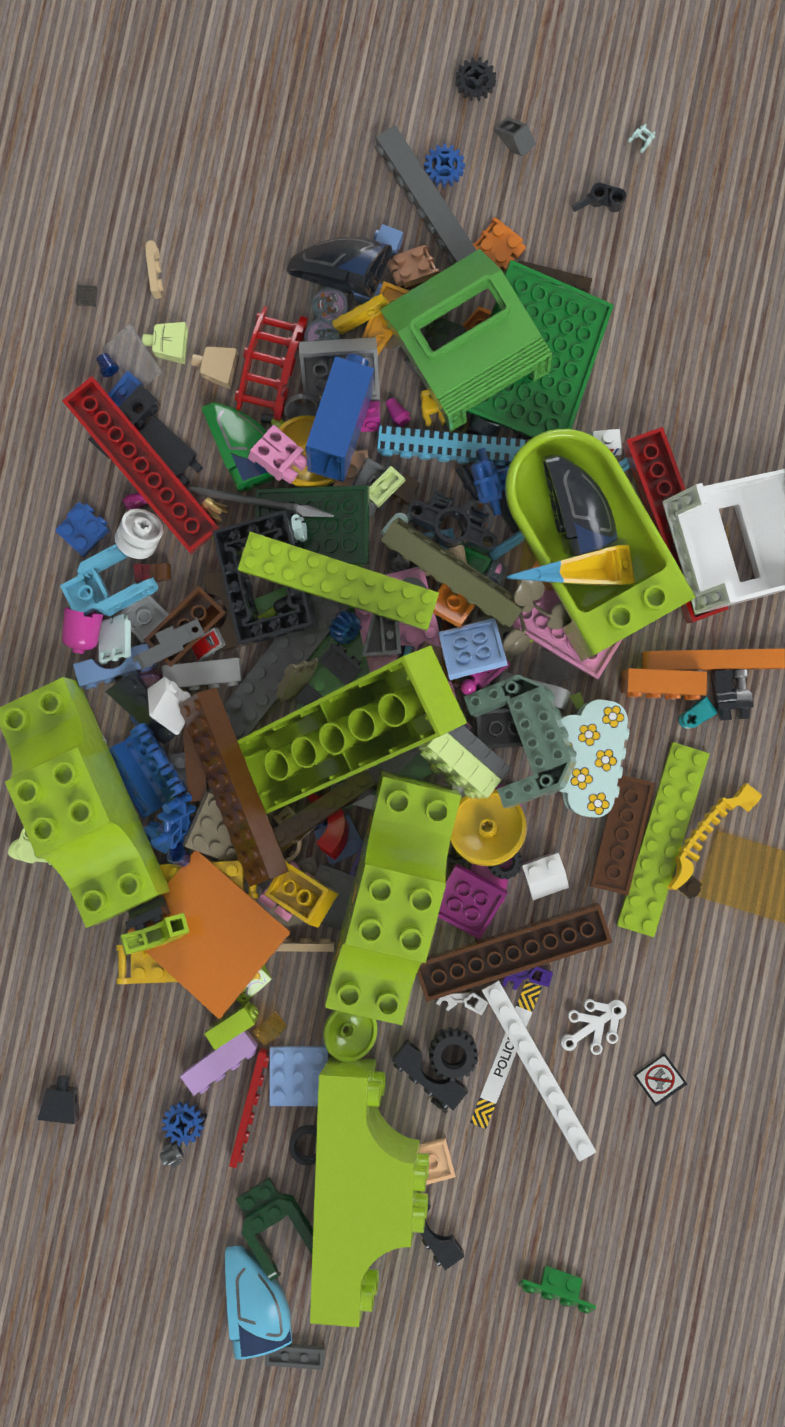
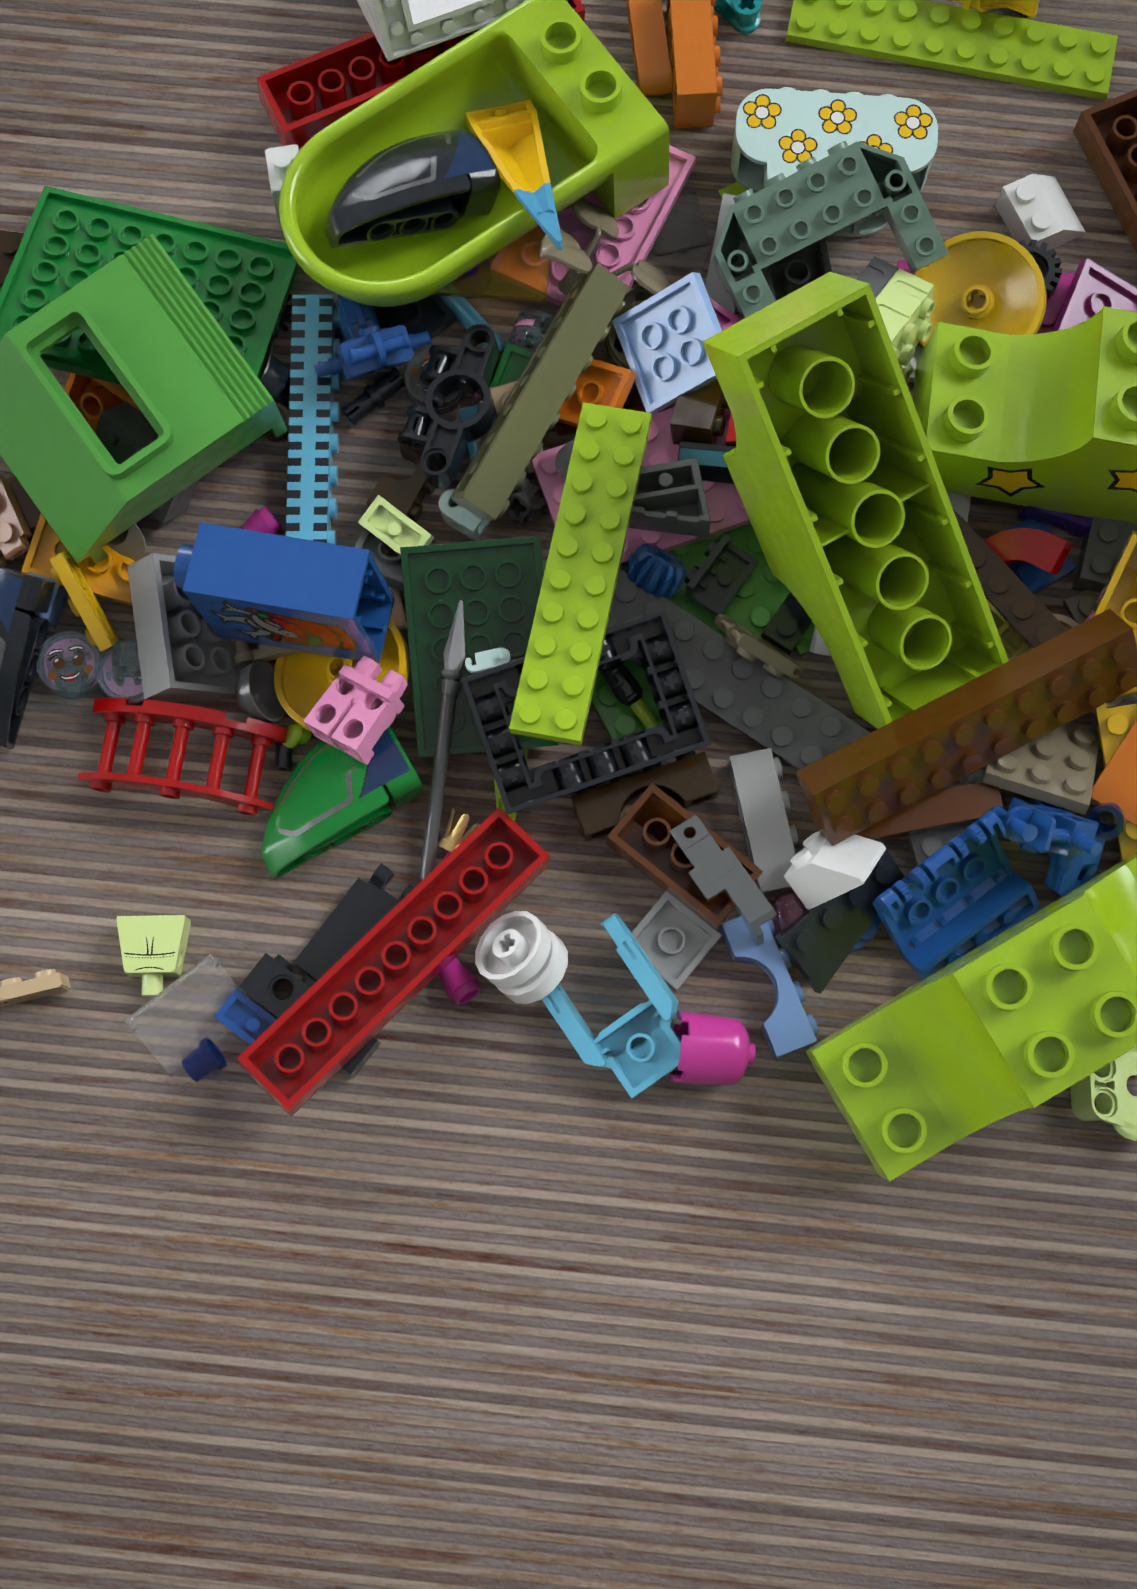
camera: 100 degrees left, 10 degrees down
blue plate [55,502,110,558] -> none
clear smoke tile [76,285,98,307] -> none
light aqua plate [99,614,131,665] -> none
leg [133,563,172,584] -> none
tan torso [191,347,239,389] -> none
slope [191,628,226,662] -> none
yellow animal [420,390,446,427] -> none
reddish brown plate [590,775,655,896] -> none

